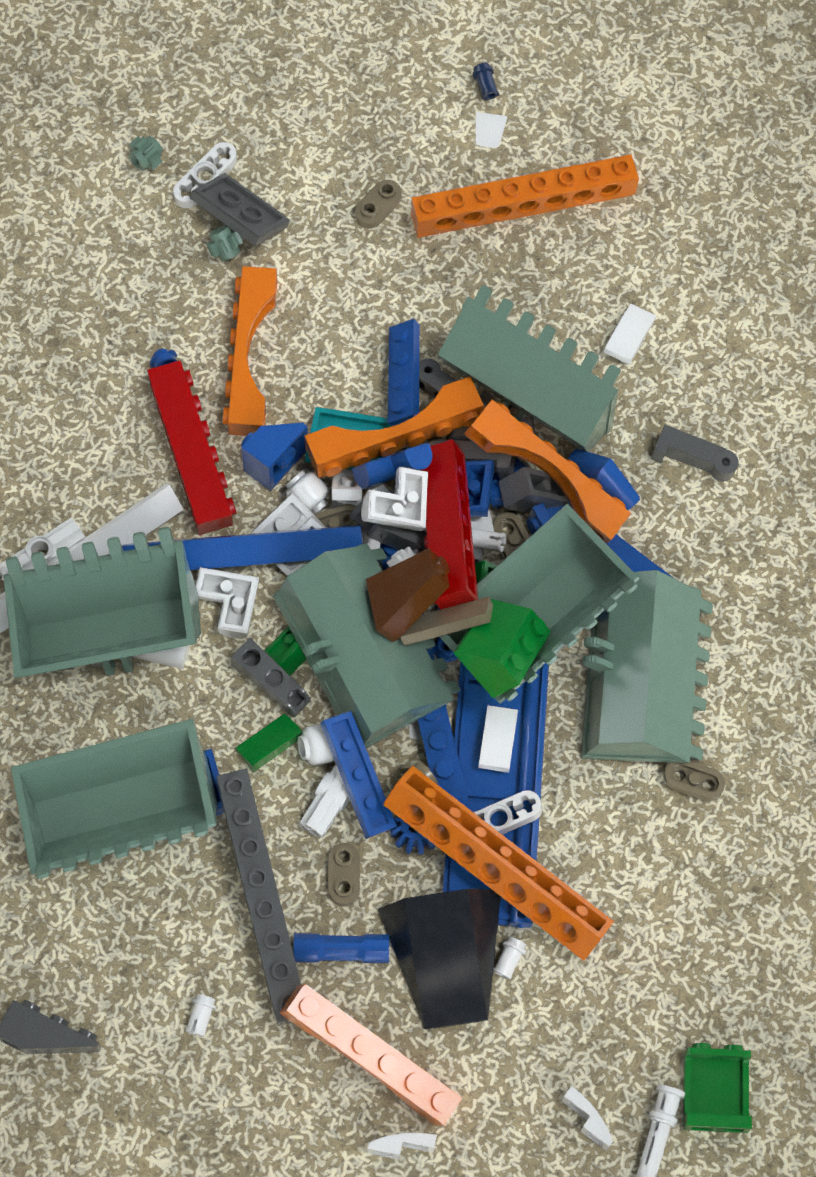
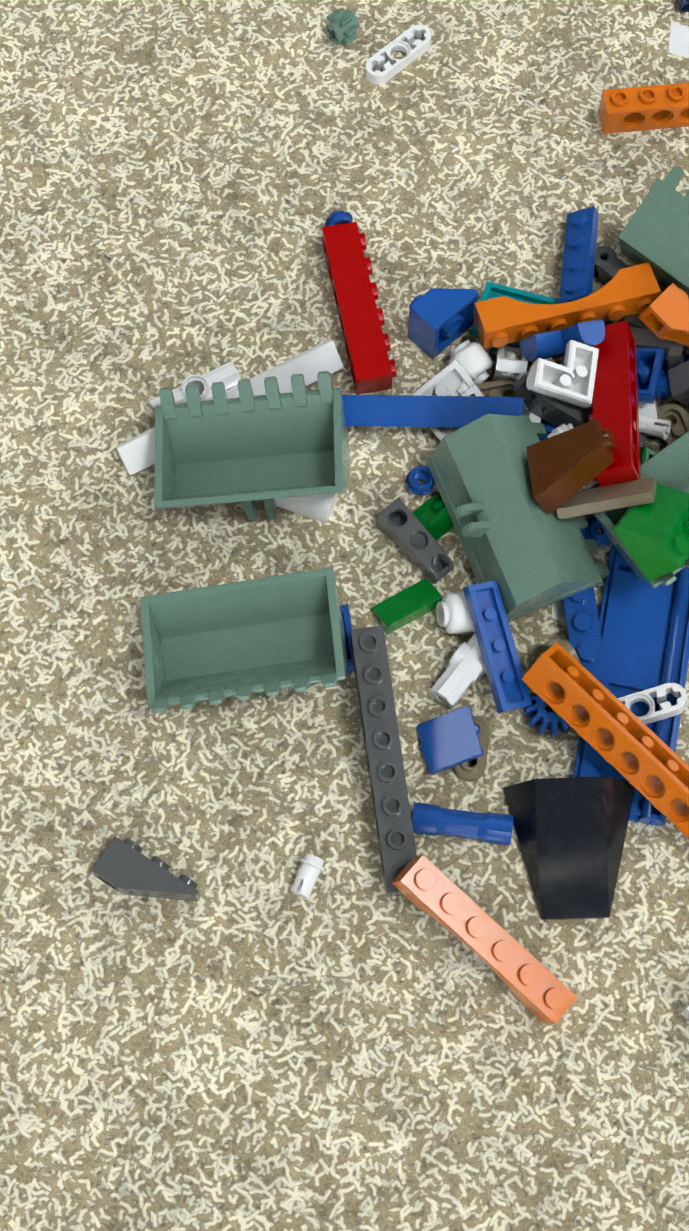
camera: 10 degrees right, 0 degrees up
dark grey tile [190,173,290,246] -> none
white brick [196,567,259,639] -> none
sand green gear [206,225,244,261] -> none
orange arch [223,266,278,436] -> none
dark tan plate [355,180,401,228] -> none
white slope [367,1133,437,1159] -> none
white slope [478,705,518,773] -> none
white pin [493,937,526,980] -> none
none -> blue plate [406,466,436,495]
none -> piece [417,705,484,775]

